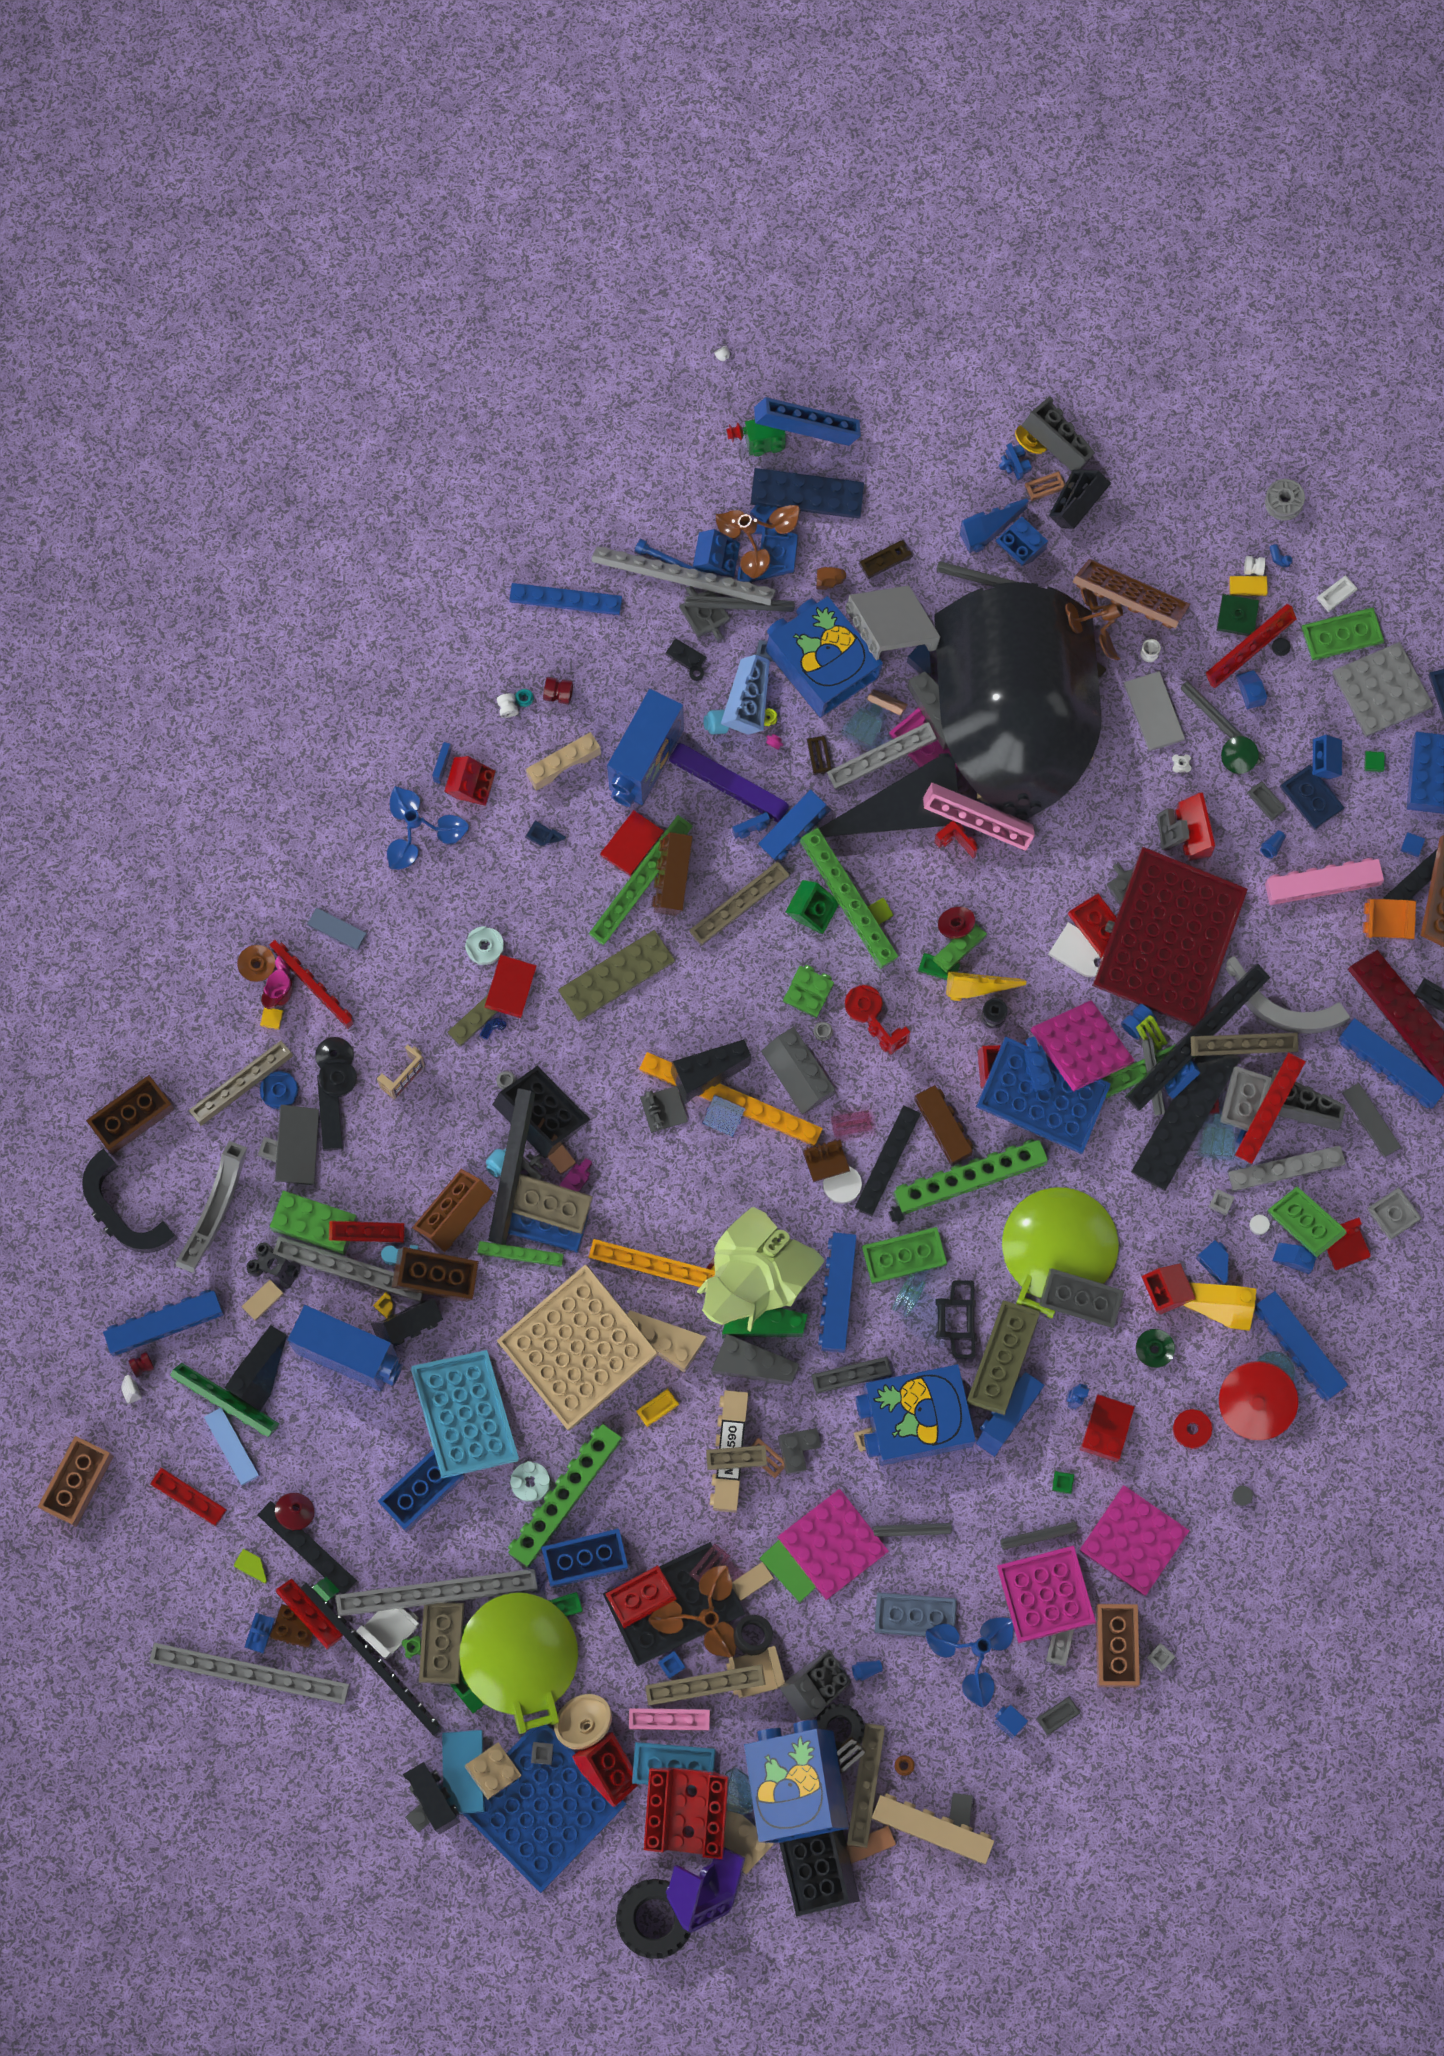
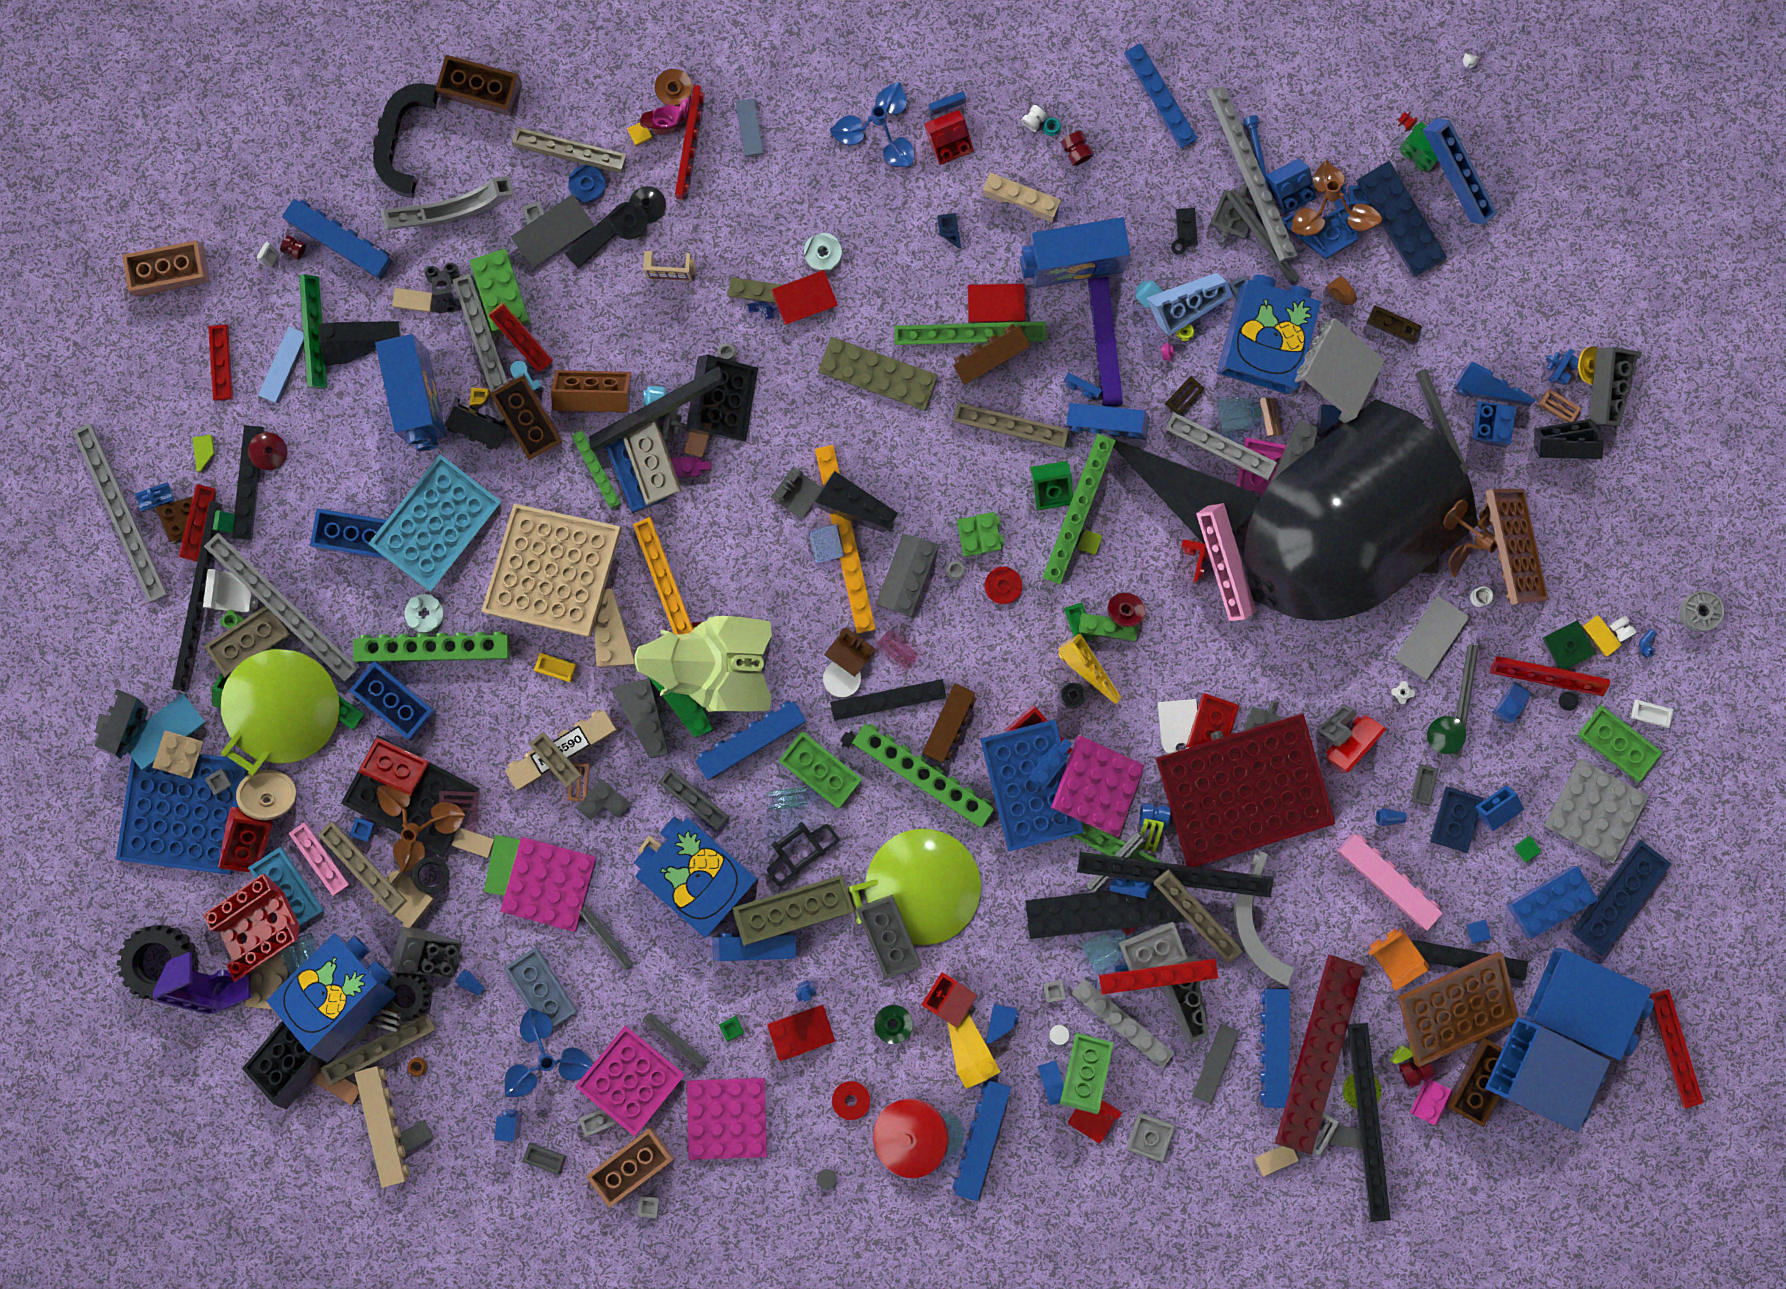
camera: 55 degrees right, 10 degrees up
red bracket [867,1014,911,1055] -> none

